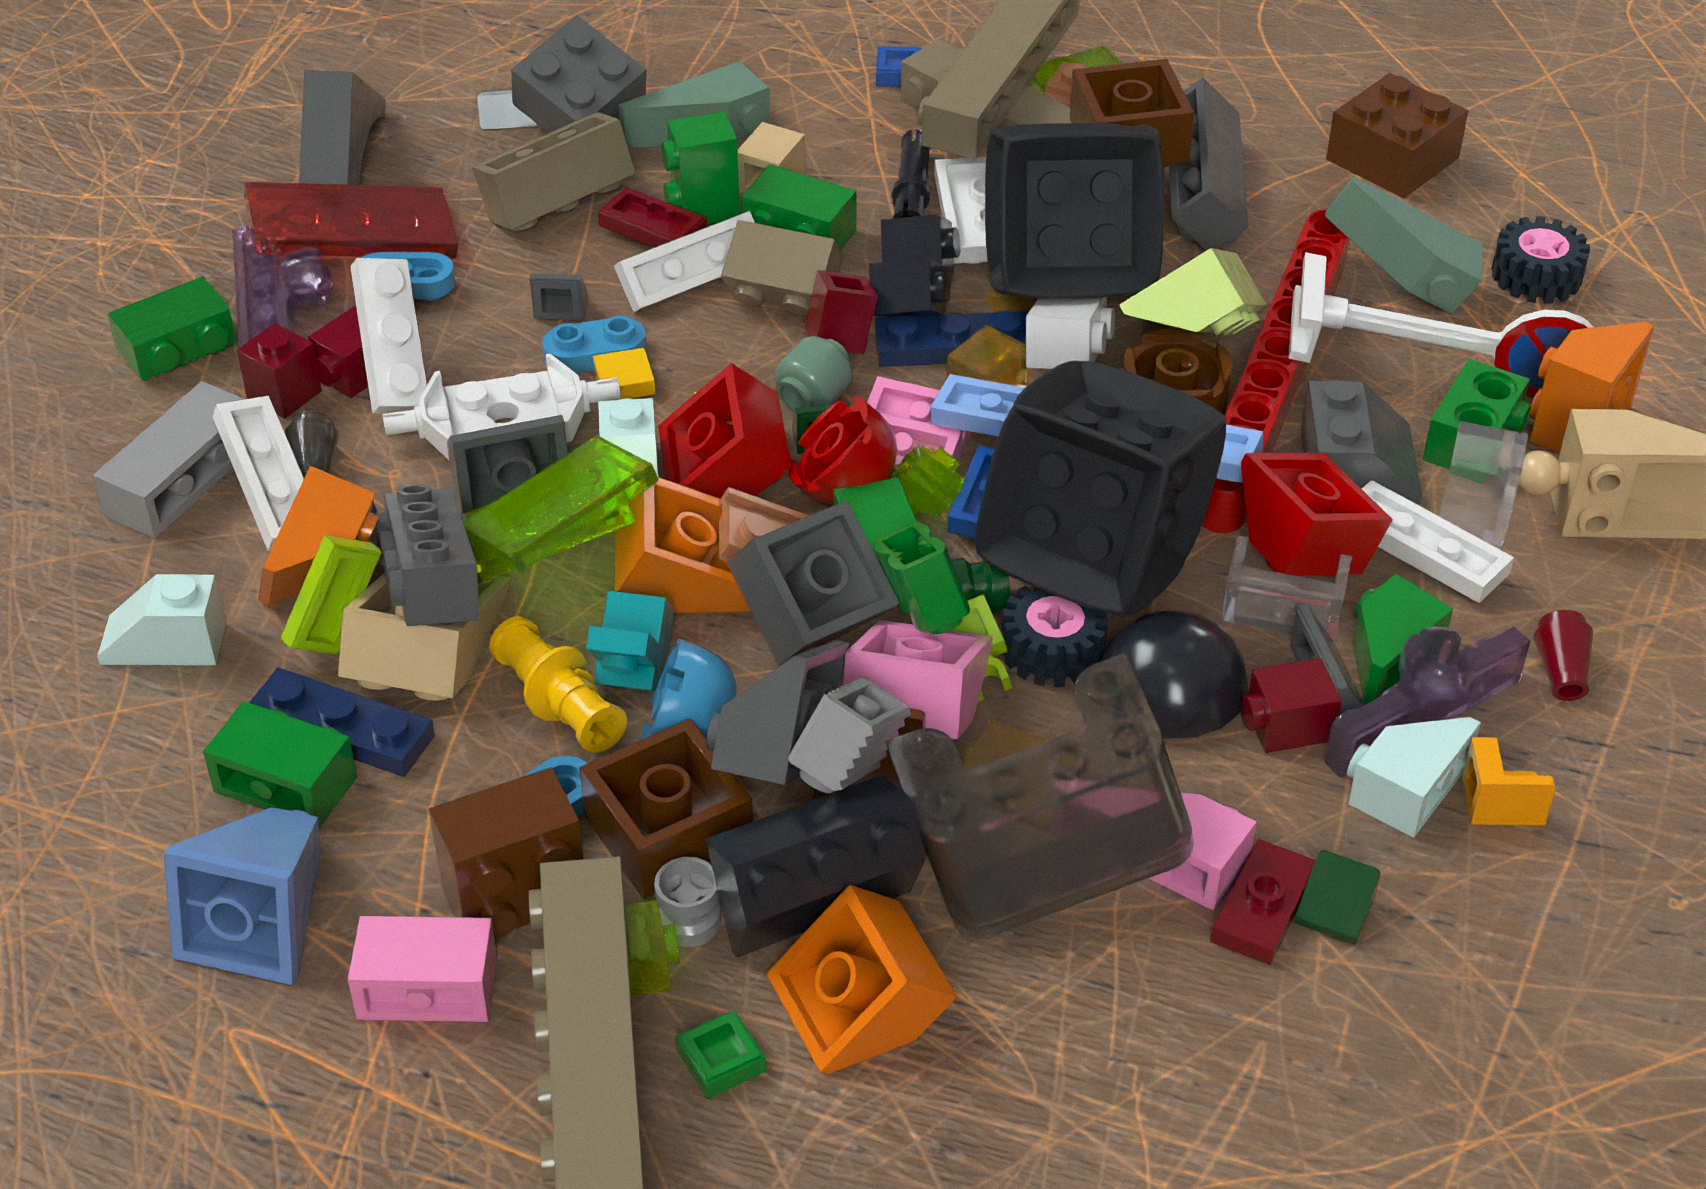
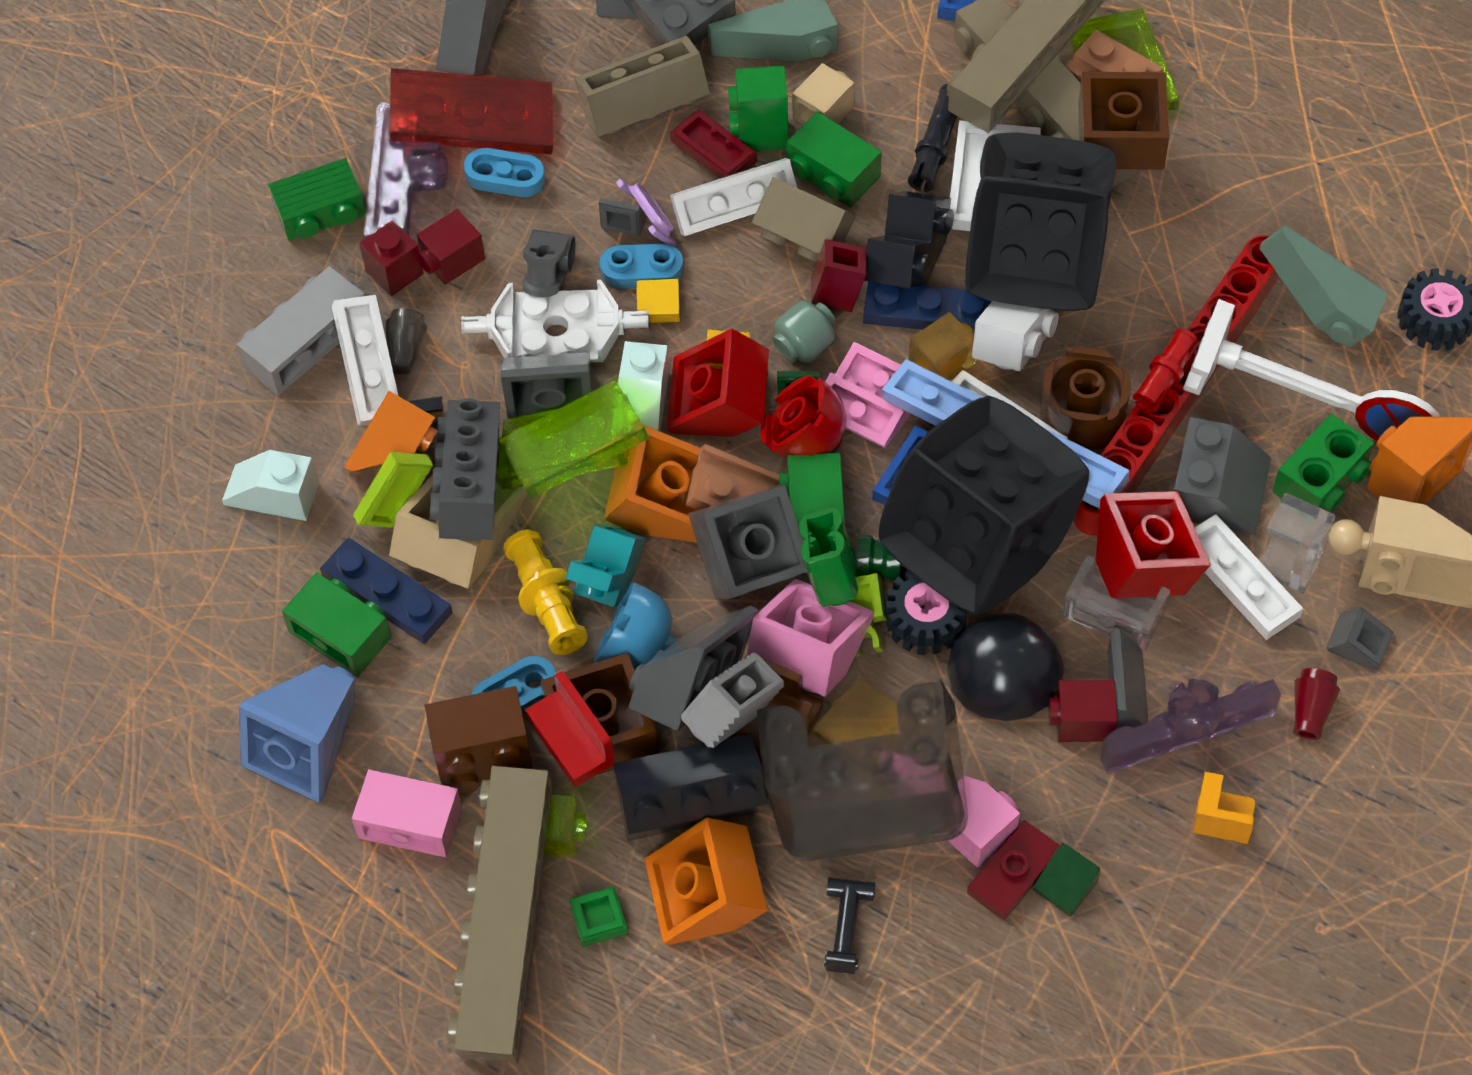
camera: 15 degrees right, 15 degrees up
white plate [350,258,427,414] -> none
light grey wheel [654,857,721,947] -> none
clear neon green gear [892,445,964,517] -> none
yellowish green slope [1119,248,1268,336] -> none
dark grey brick [1169,77,1249,251] -> none
reddish brown brick [1326,73,1469,198] -> none
light aqua slope [1347,717,1481,838] -> none
green slope [1353,574,1453,710] -> none
none -> dark grey piece [522,229,576,297]
none -> red panel [525,671,615,788]
none -> lavender piece [616,178,678,247]
none -> black piece [824,877,875,974]
none -> red pin [1133,328,1200,412]
none -> dark grey slope [1326,607,1394,670]

